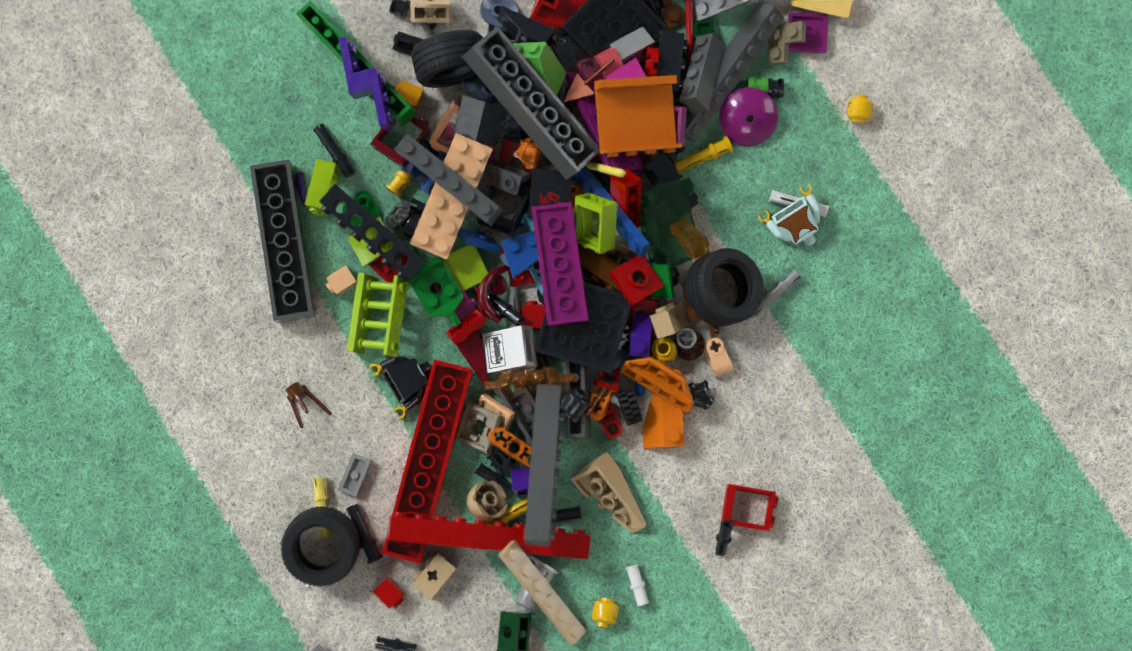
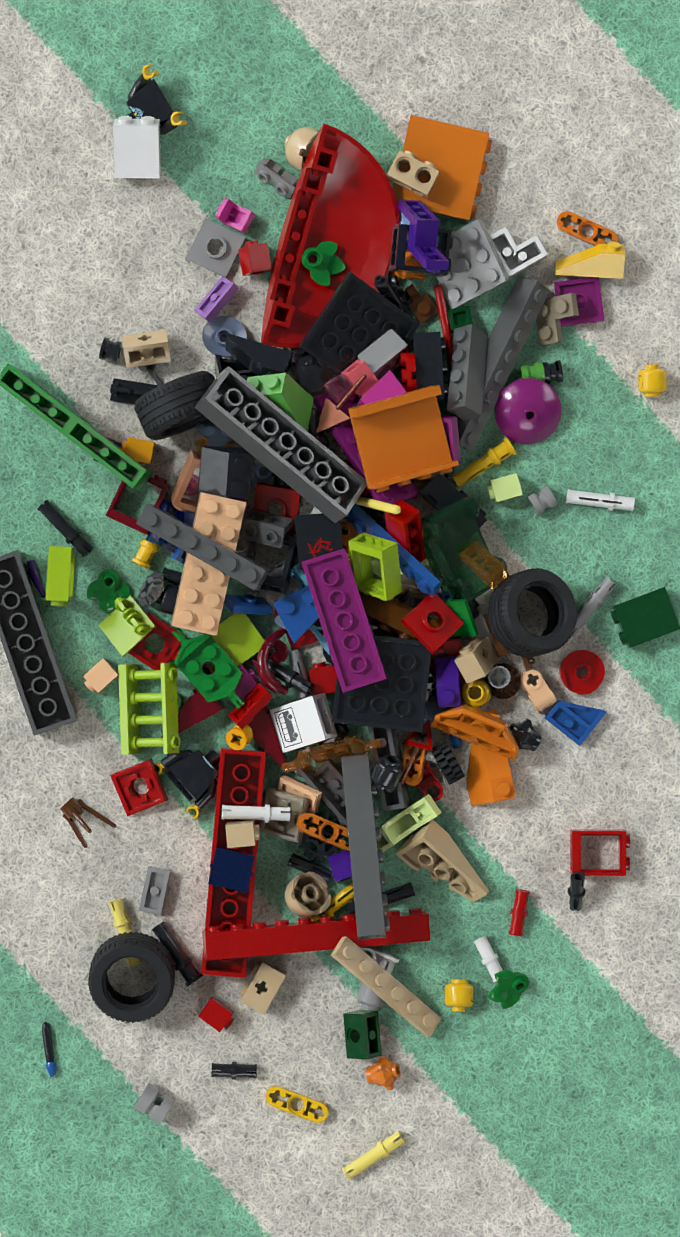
camera: 10 degrees left, 5 degrees up
black brick [319,184,427,282] -> none
dark purple bracket [339,36,393,131] -> none
orange rock [513,138,542,169] -> none
light aqua torso [758,183,820,246] -> none
none -> black piece [42,1022,56,1077]
none -> red piece [110,758,169,816]
none -> dark red slope [161,688,223,738]
none -> clear blue piece [208,847,255,893]
none -> white pin [222,804,290,823]
none -> tan brick [225,820,260,848]
none -> light orange wheel [226,725,253,750]
none -> yellowish green arch [378,794,442,852]
none -> yellowish green brick [487,473,523,503]
none -> green plate [487,970,529,1009]
none -> red pin [508,889,530,936]
none -> light grey wheel [527,486,558,516]
none -> blue wing [544,701,607,746]
none -> red plate [559,650,605,694]
none -> dark green panel [610,587,680,648]

